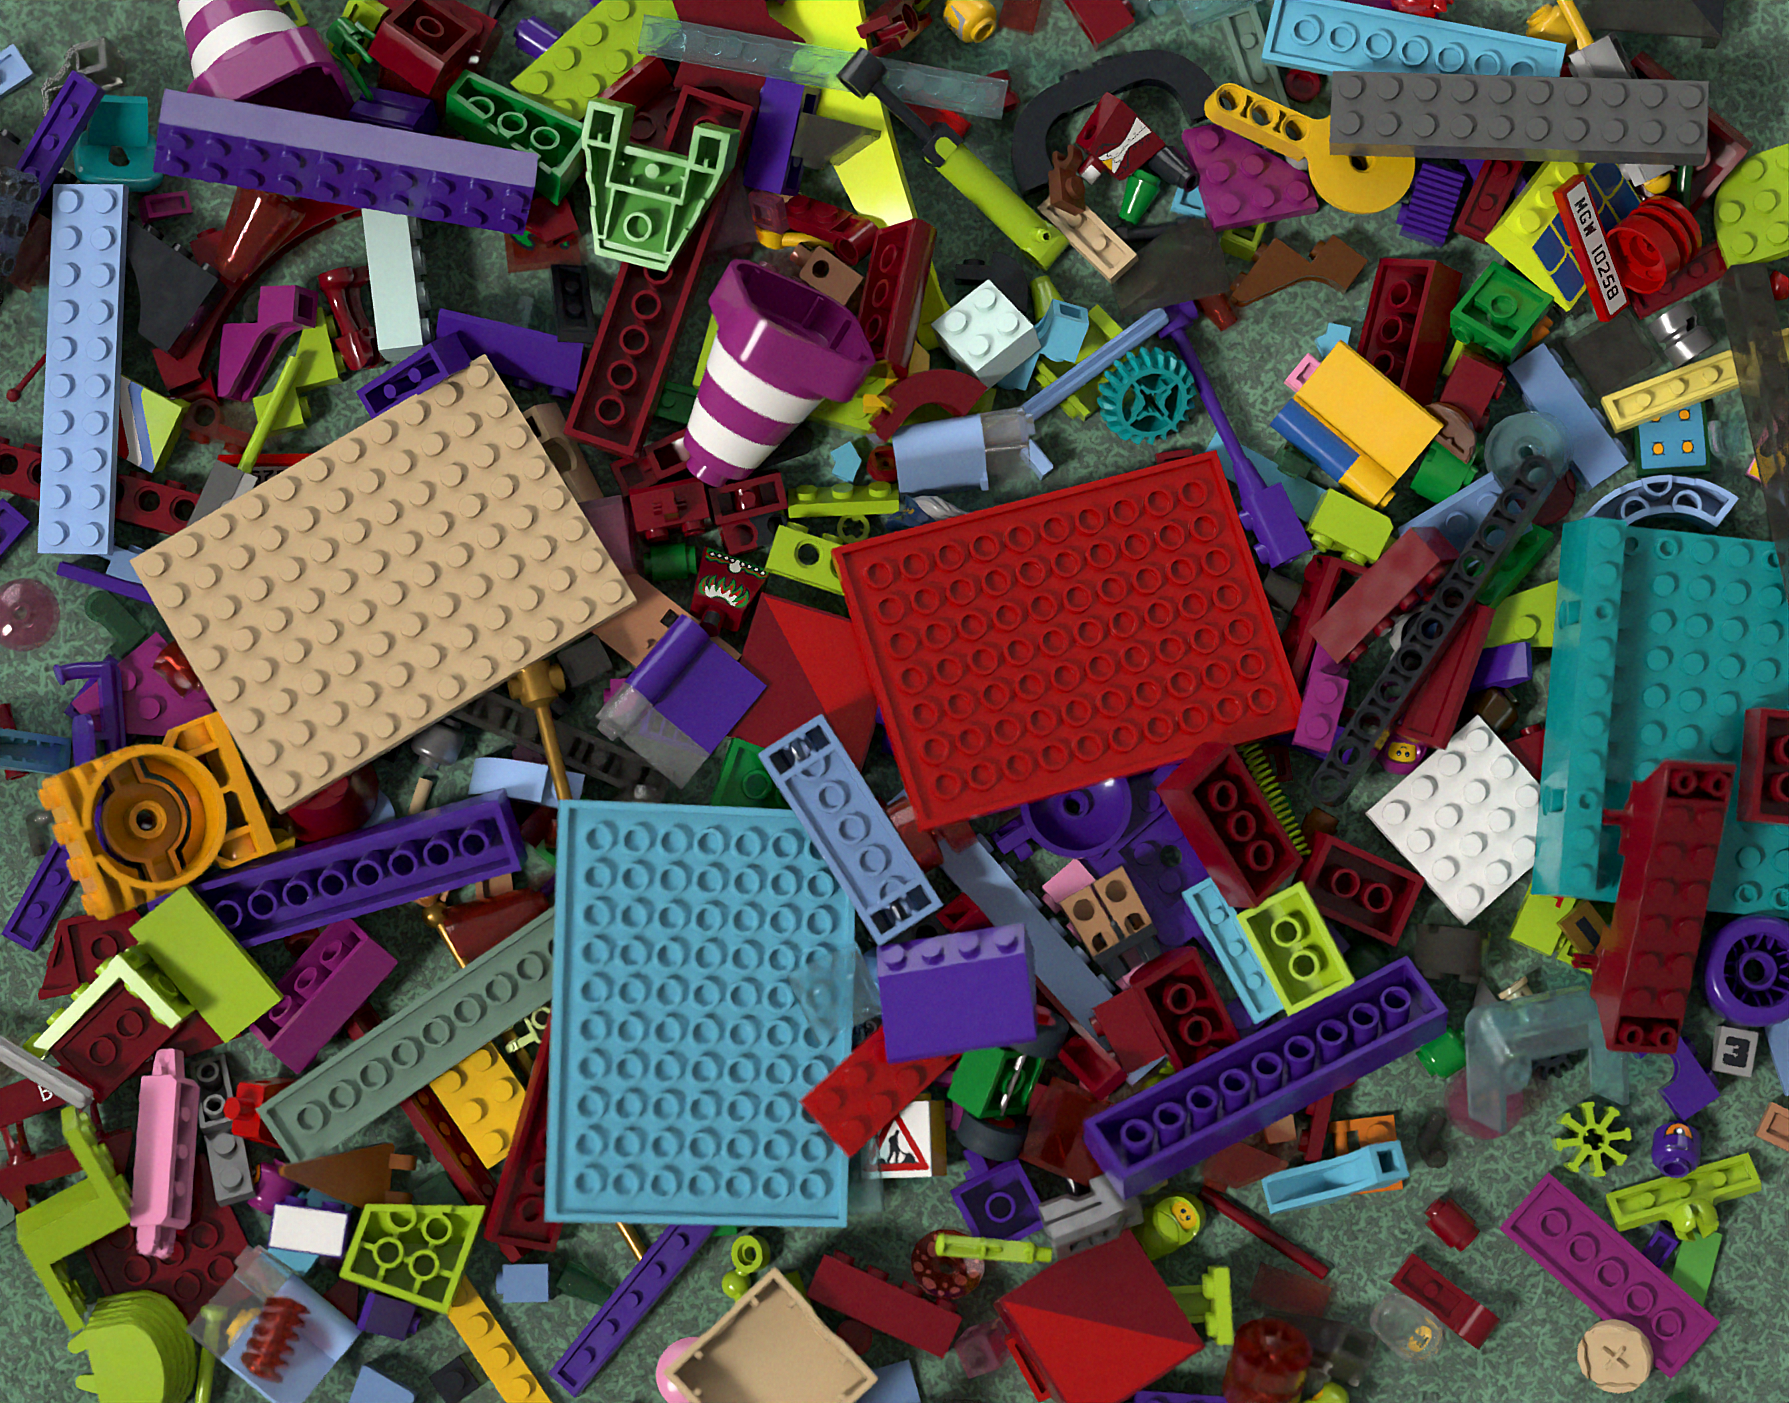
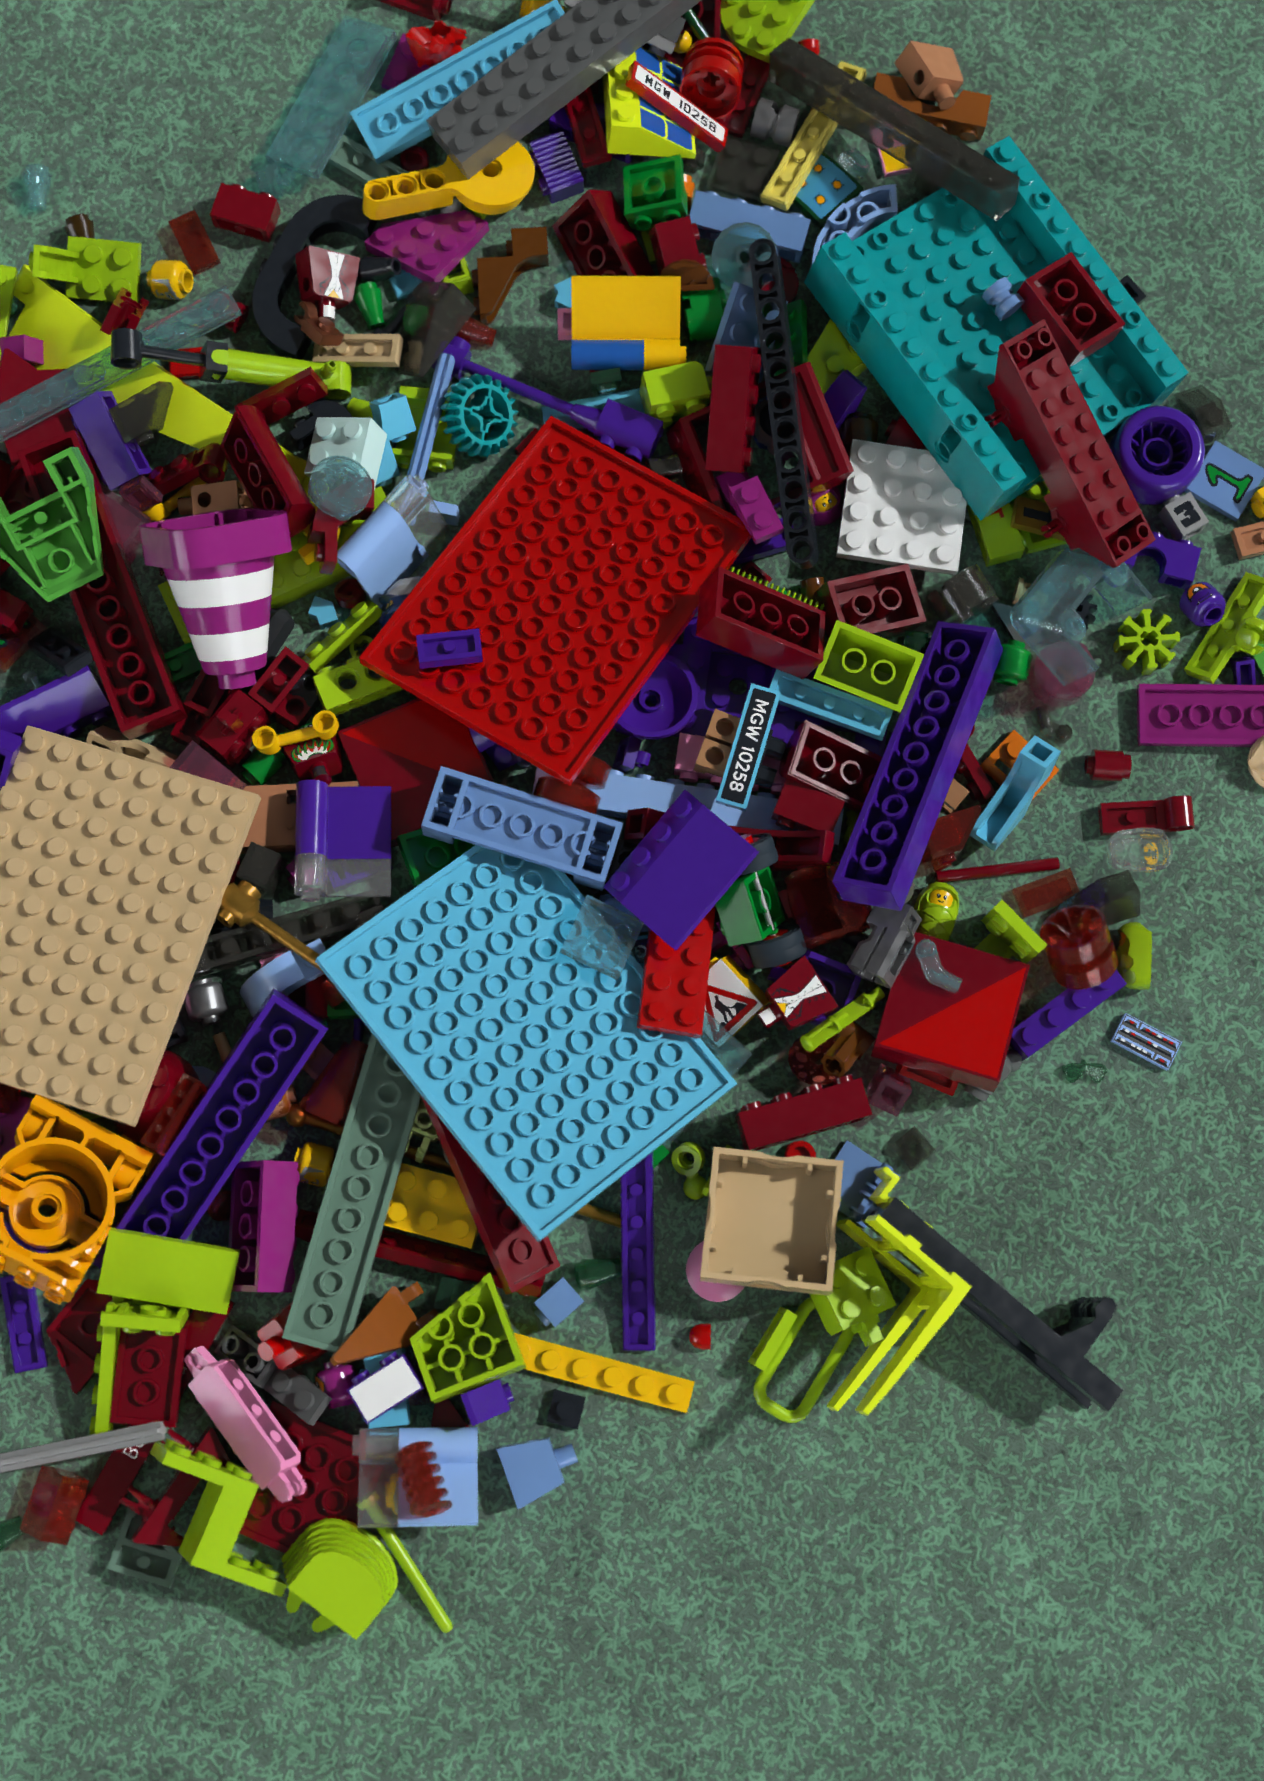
camera: 45 degrees left, 5 degrees down
none -> clear red piece [140,1073,207,1157]
none -> dark red plate [235,367,328,425]
none -> yellow bar [252,710,339,755]
none -> yellow head [294,1142,335,1187]
none -> clear light blue tile [308,456,372,521]
none -> dark purple plate [416,628,483,669]
none -> tile [715,683,781,812]
none -> dark red torso [757,956,838,1030]
none -> reddish brown piece [820,1021,876,1078]
none -> clear light blue arm [915,939,962,993]
none -> medium blue wheel [982,277,1025,321]

